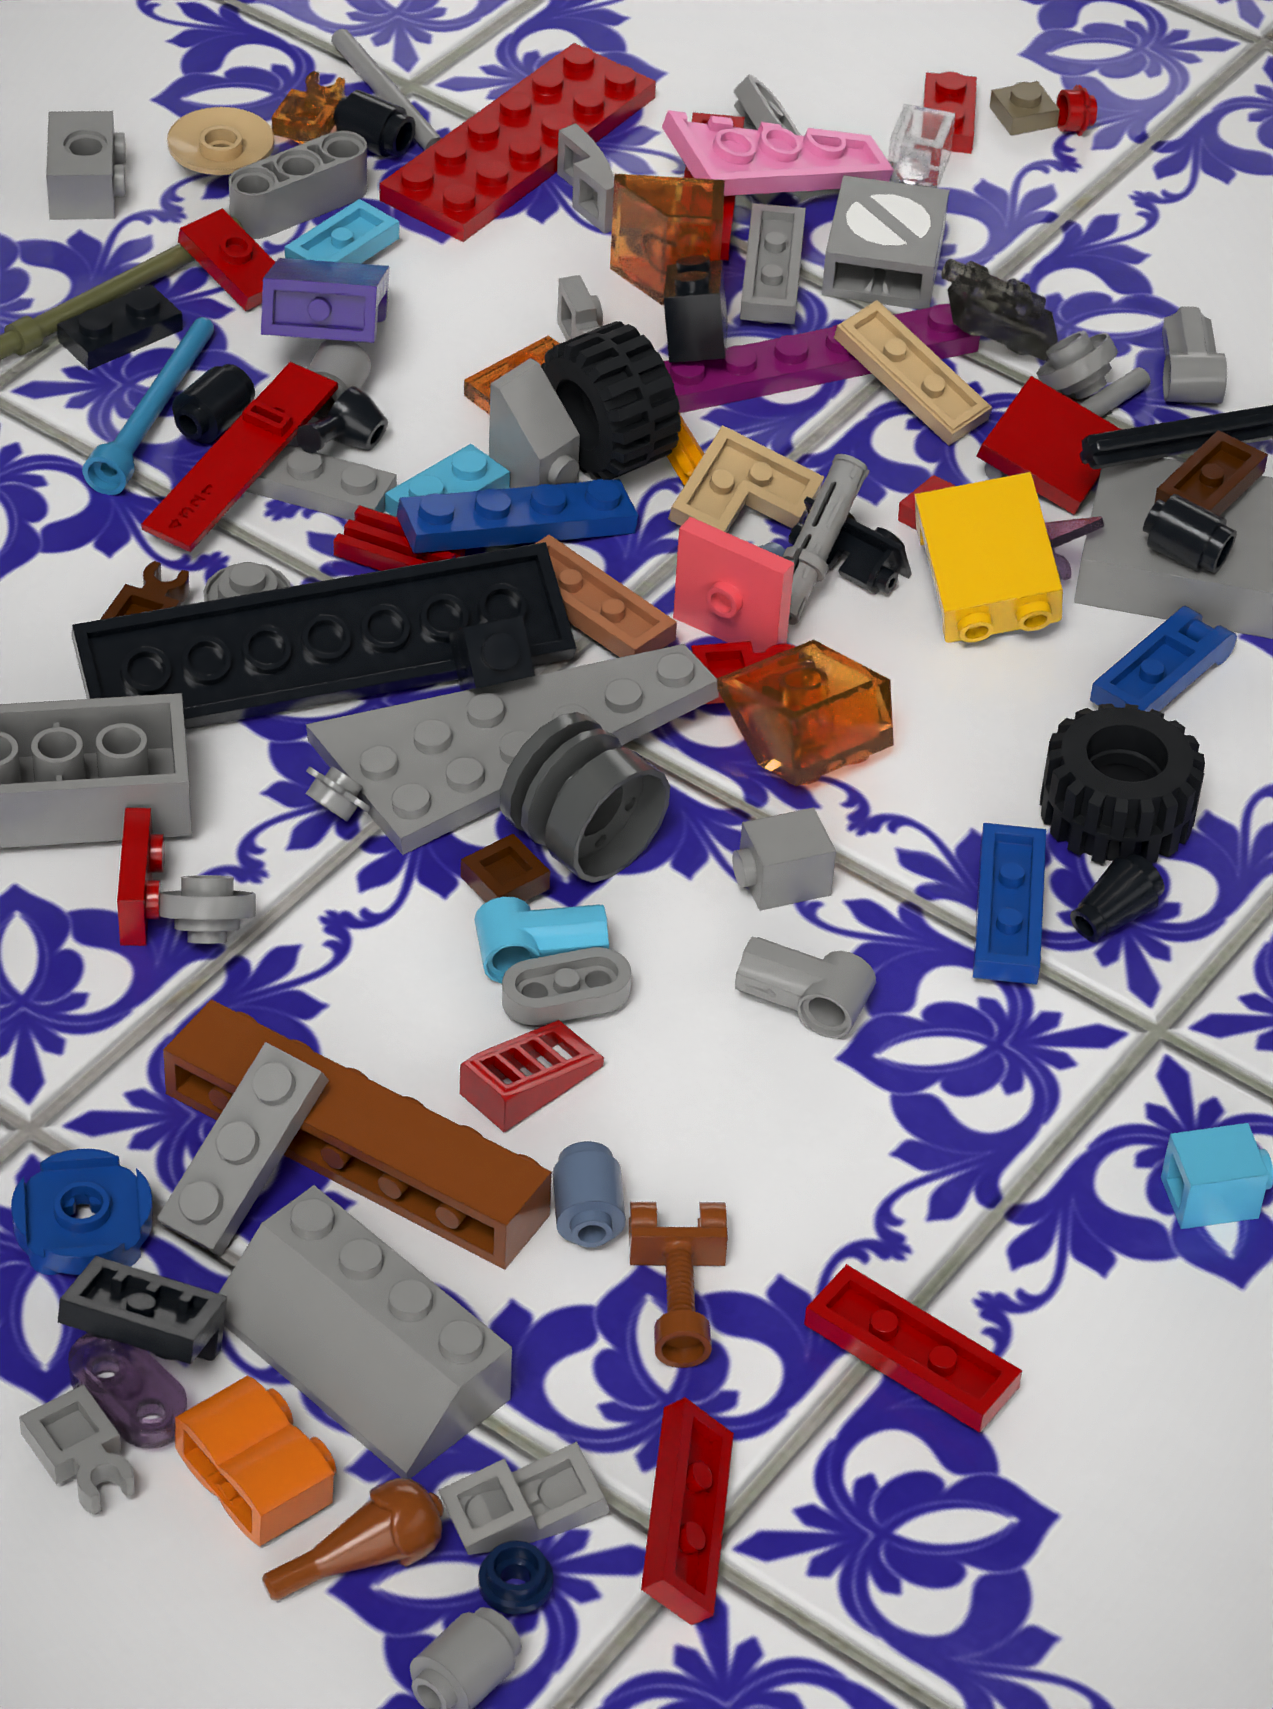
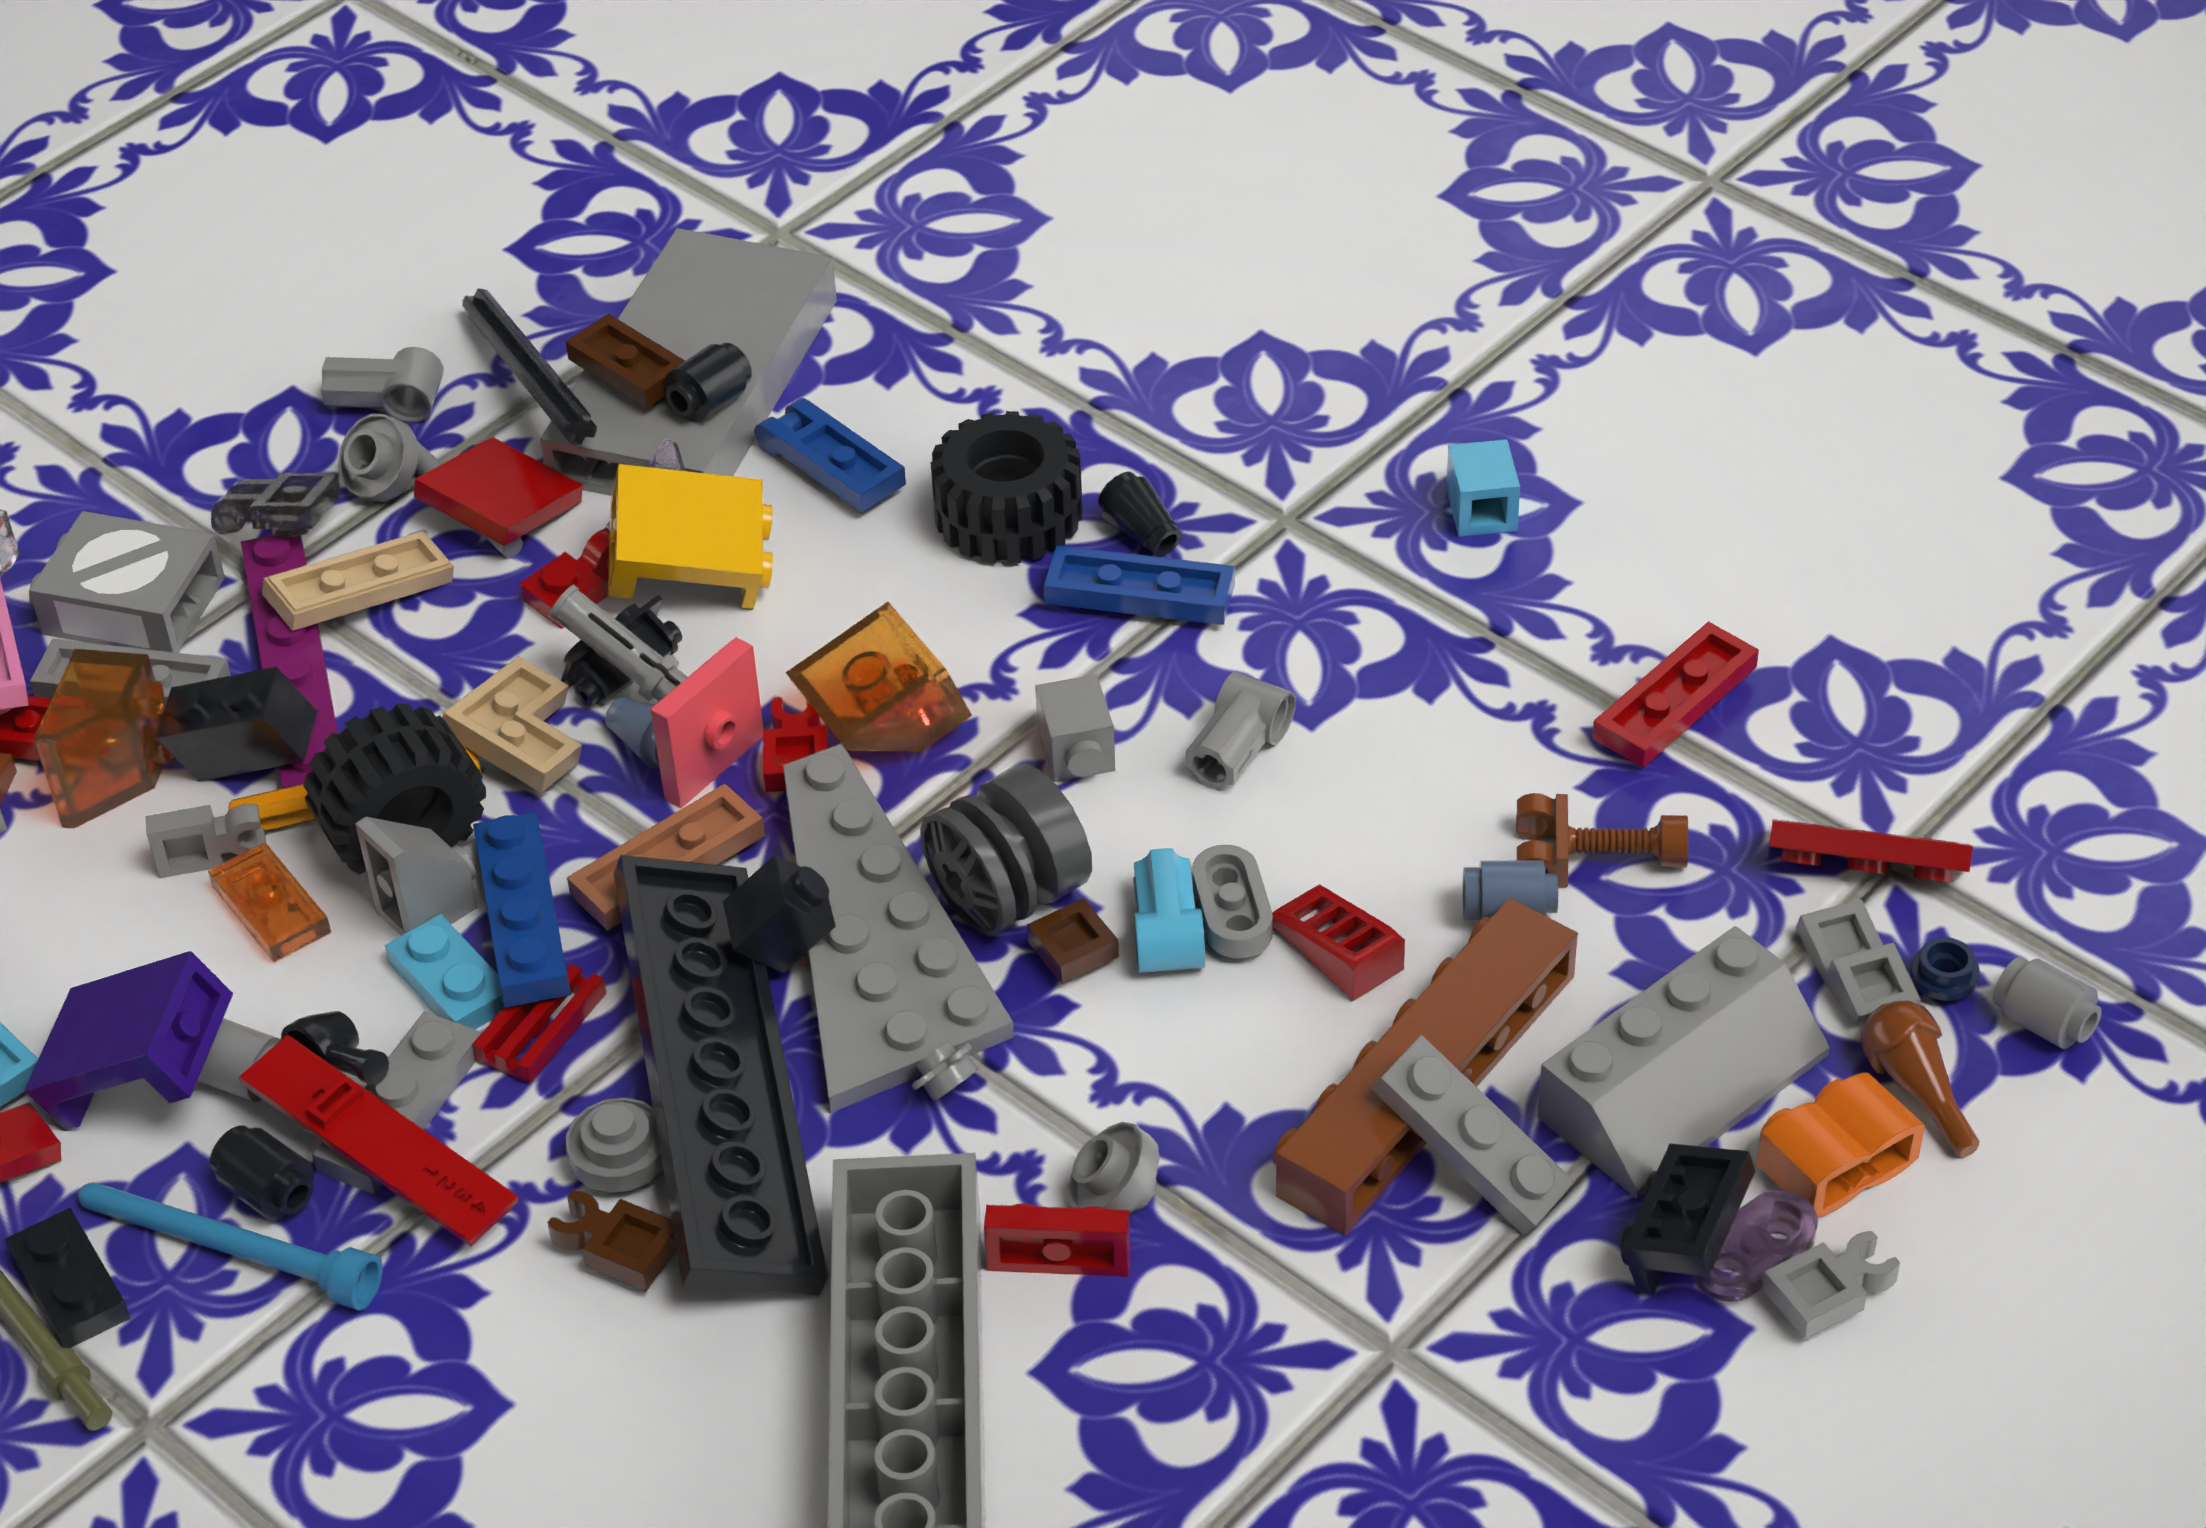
camera: 80 degrees left, 0 degrees up
blue plate [11,1149,153,1275] -> none

